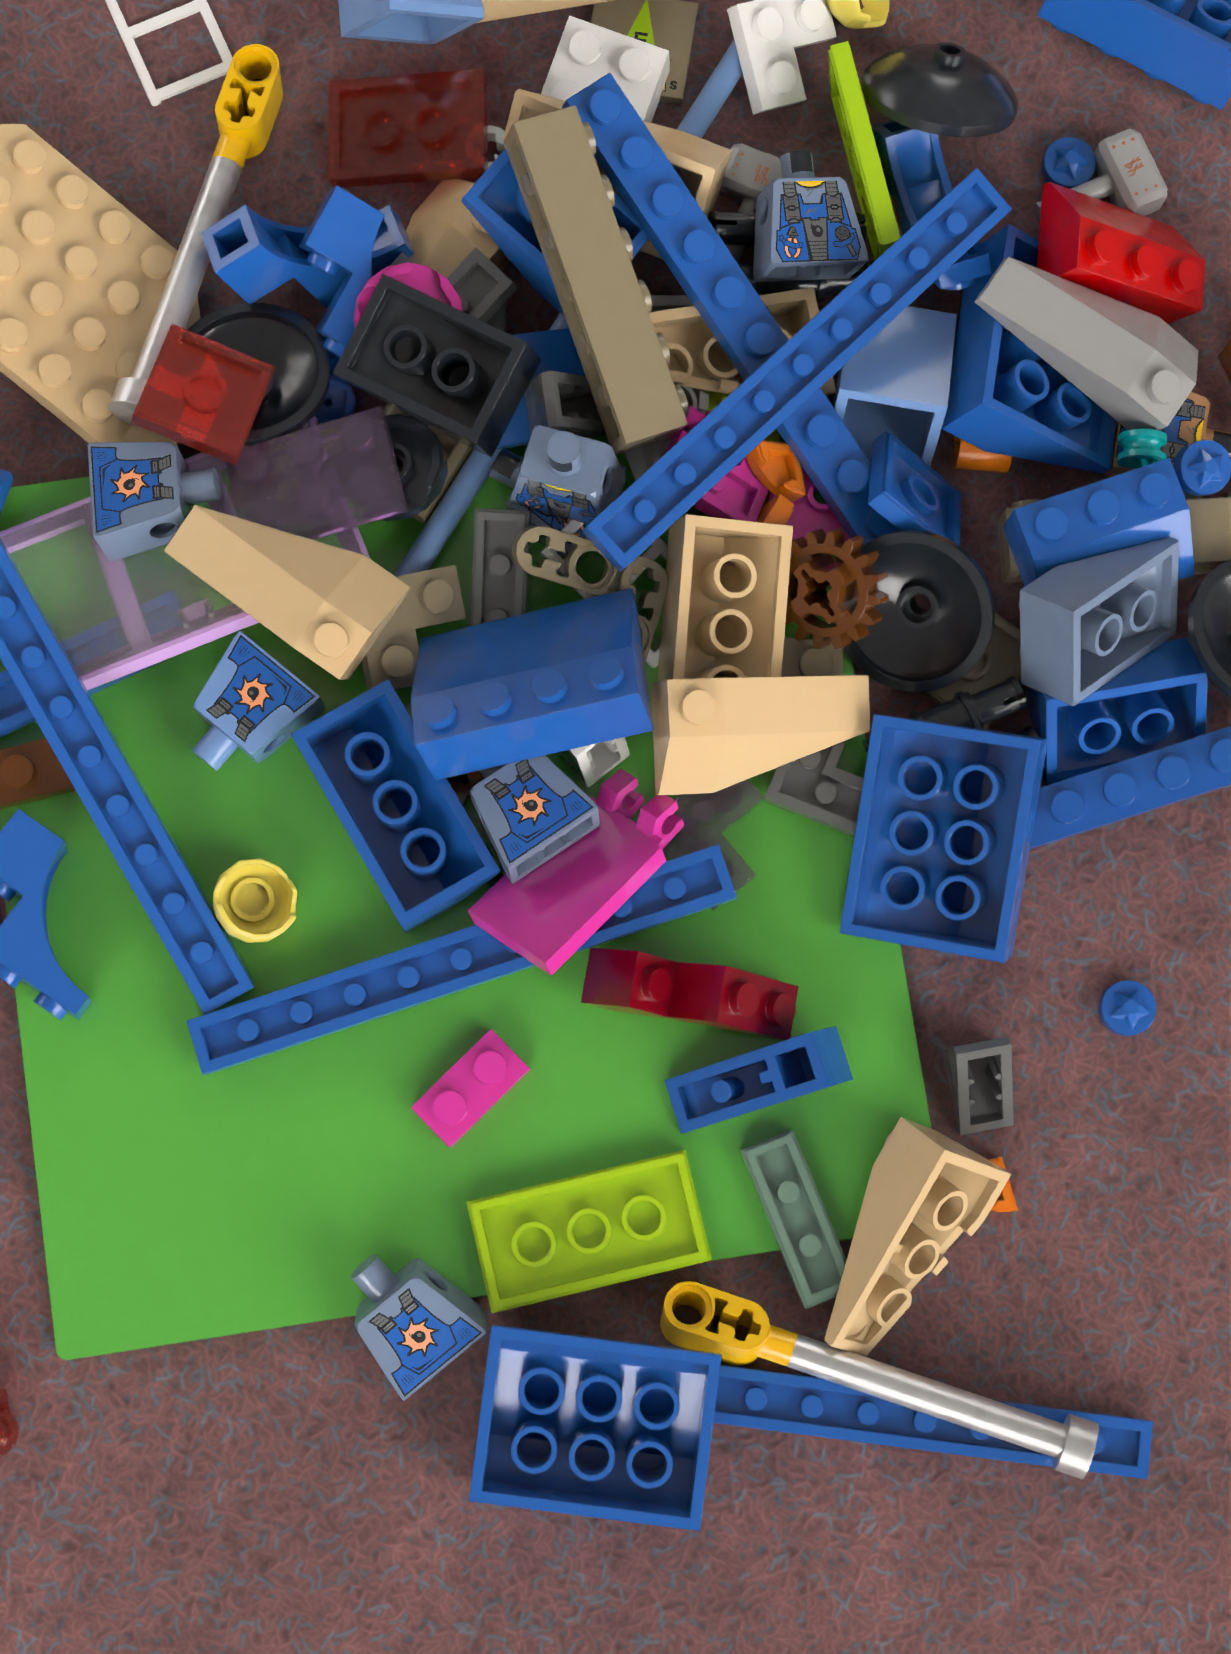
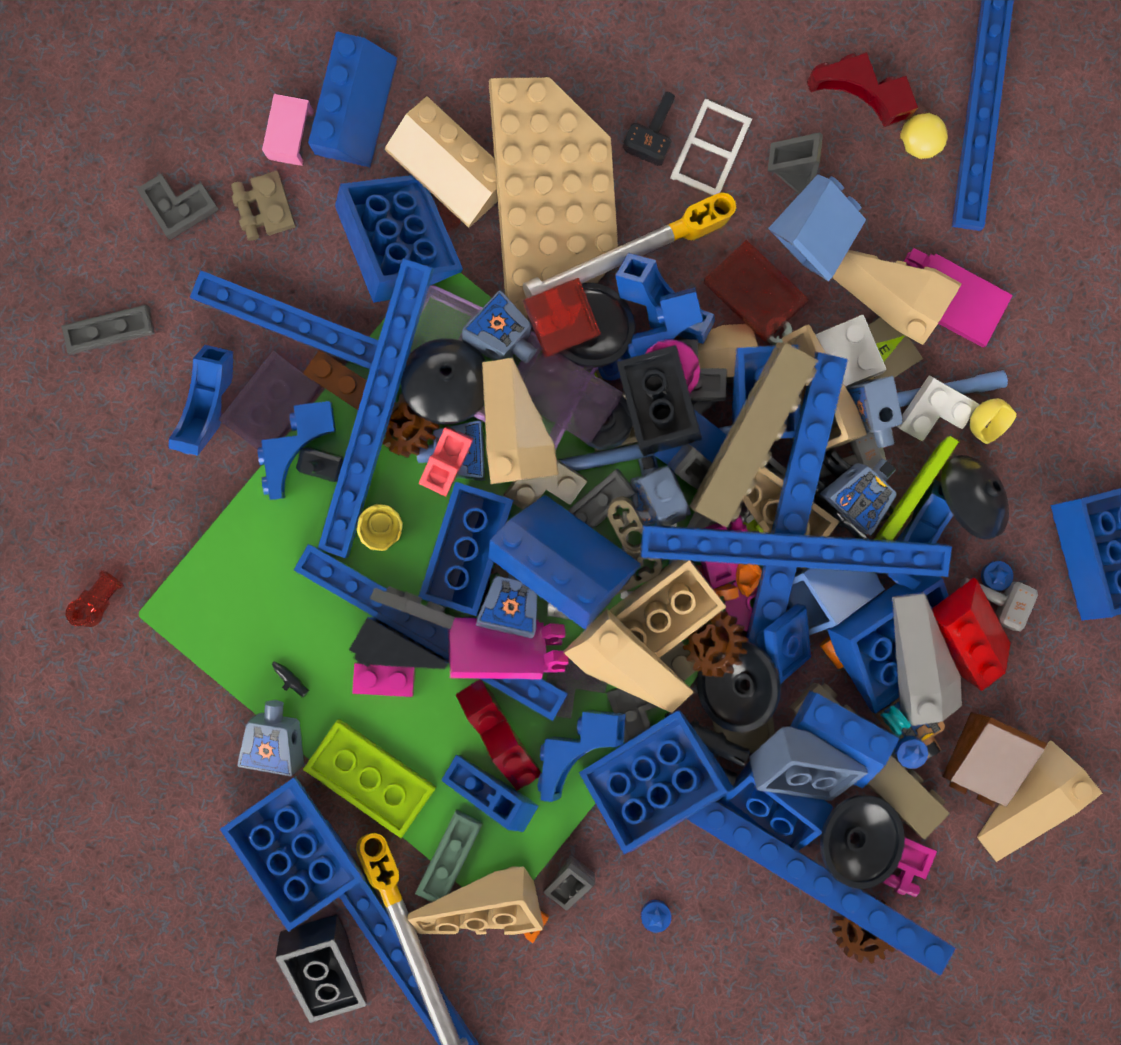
camera: 55 degrees right, 5 degrees up
none -> black helmet [272,661,310,697]
none -> black slope [275,914,367,1023]
none -> black piece [296,447,344,482]
none -> black slope [349,617,449,669]
none -> dark grey plate [370,586,455,629]
none -> reddish brown gear [382,394,440,458]
none -> black dish [401,338,486,424]
none -> coral slope [418,426,474,497]
none -> blue arch [538,710,626,802]
none -> black piece [623,92,675,166]
none -> sand blue torso [846,376,903,448]

